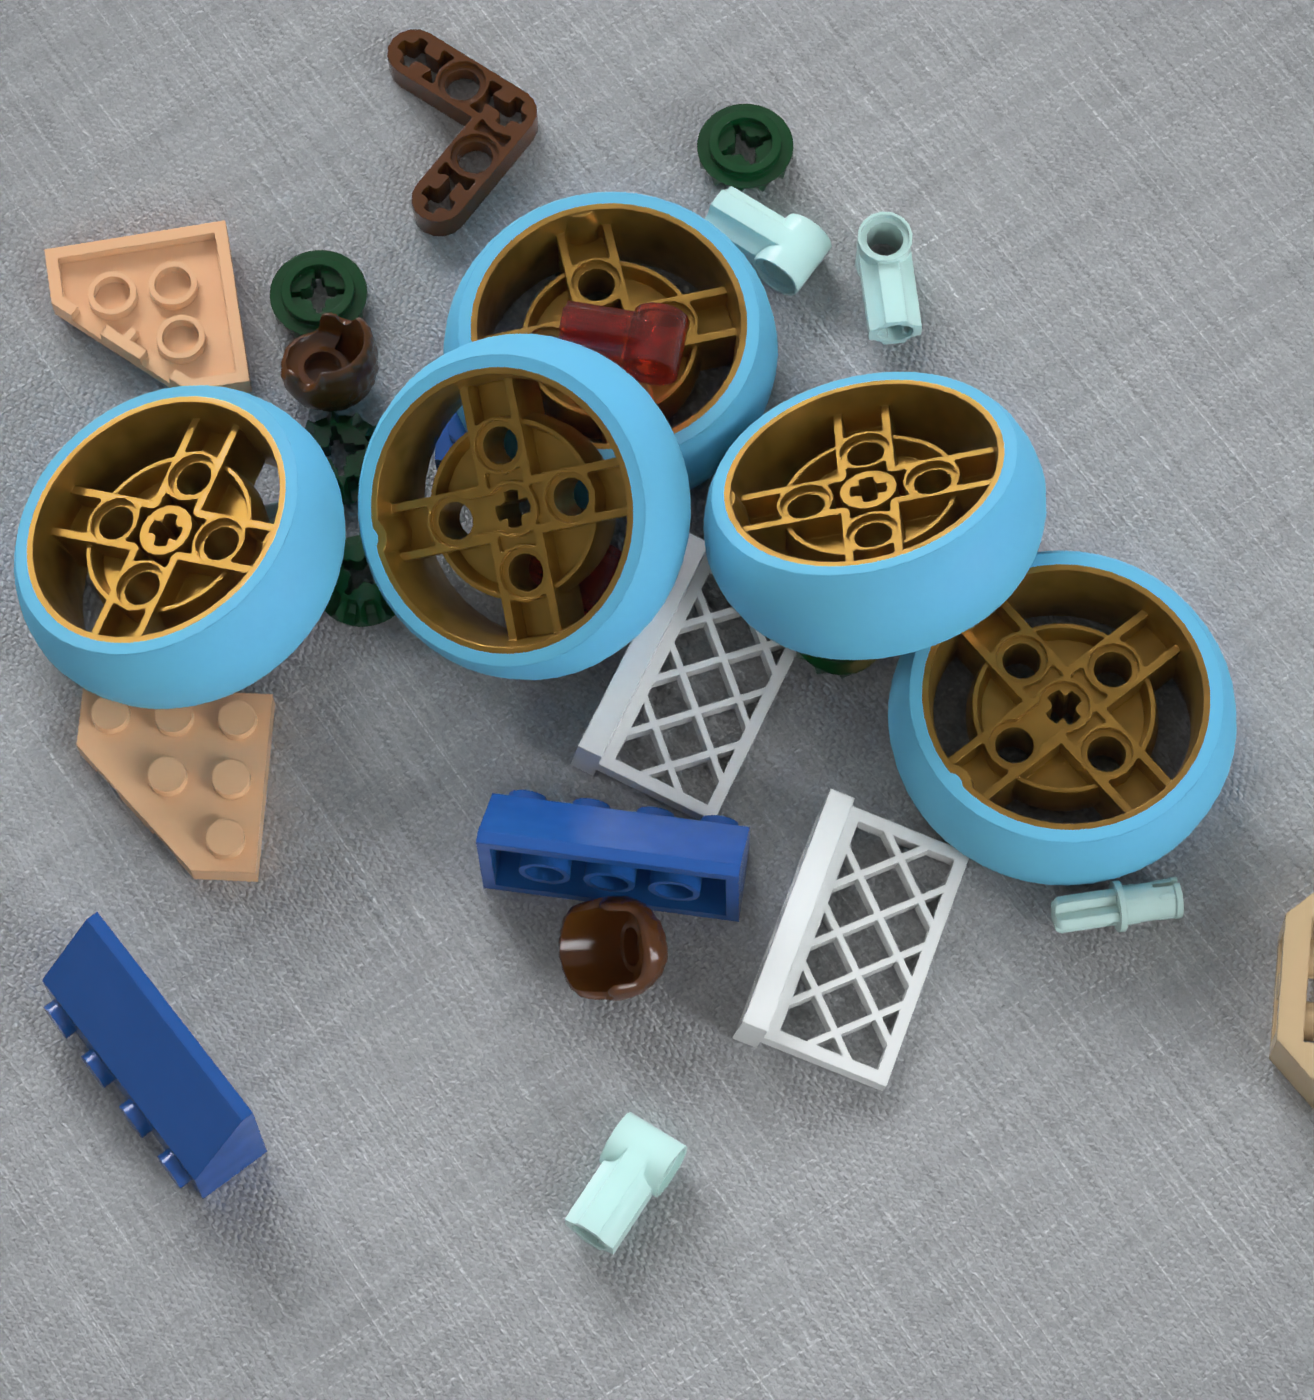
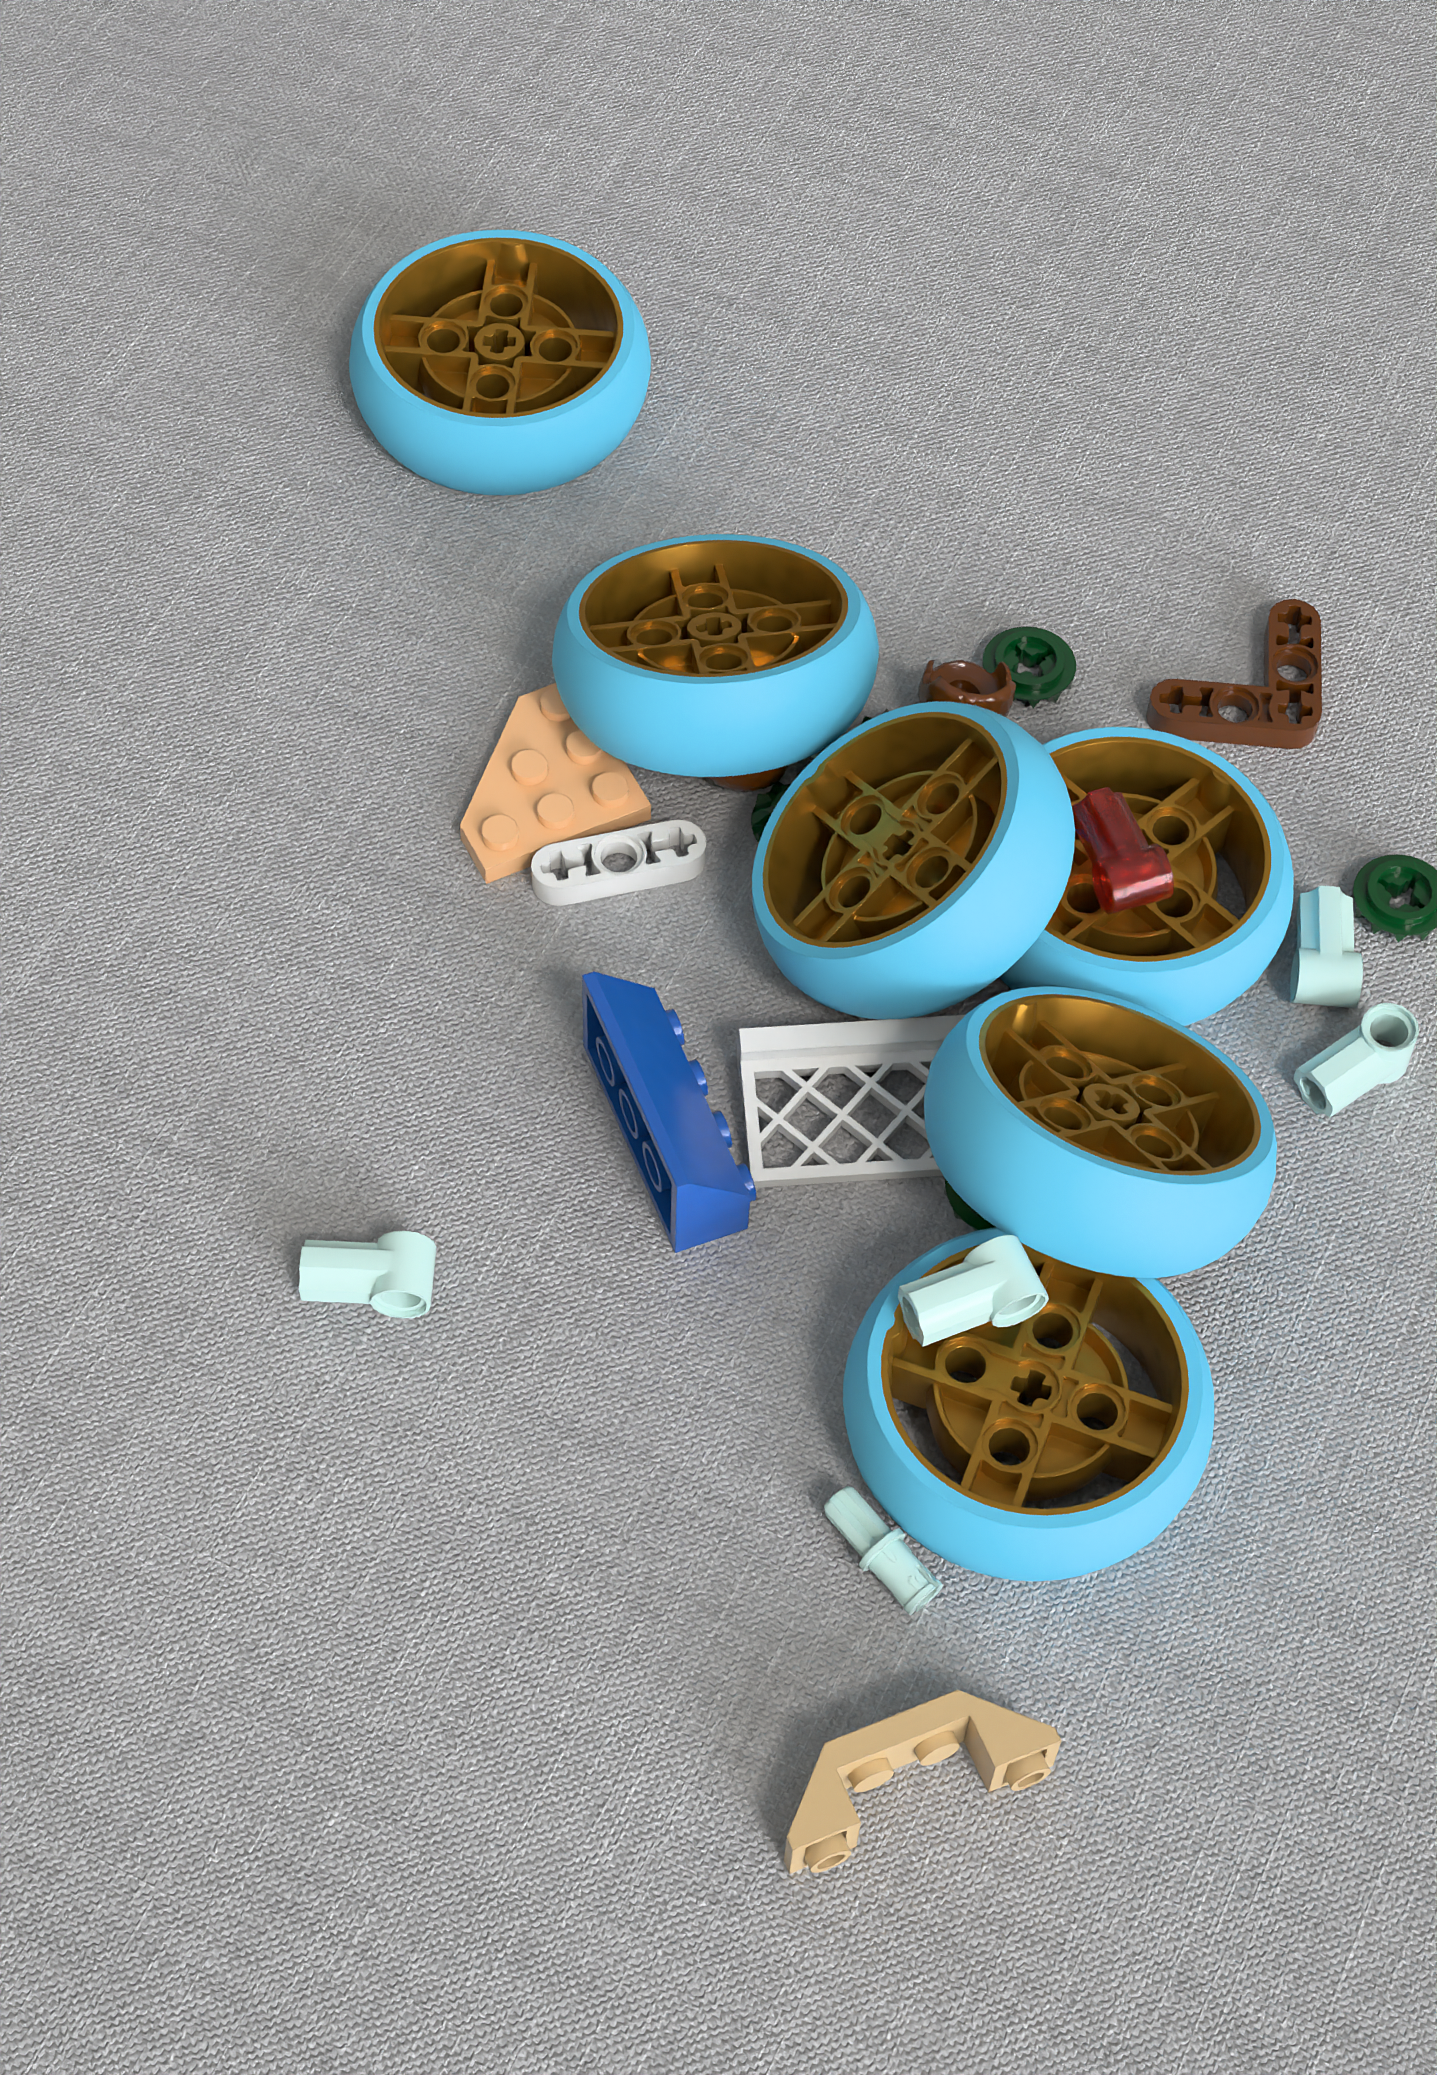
camera: 55 degrees right, 10 degrees down
blue slope [42,912,267,1199] -> none
light nougat plate [44,220,252,393] -> none
reddish brown hair [558,896,668,1001] -> none
white fence [732,789,969,1091] -> none
none -> white beam [531,820,706,906]
none -> light aqua piece [898,1235,1049,1347]

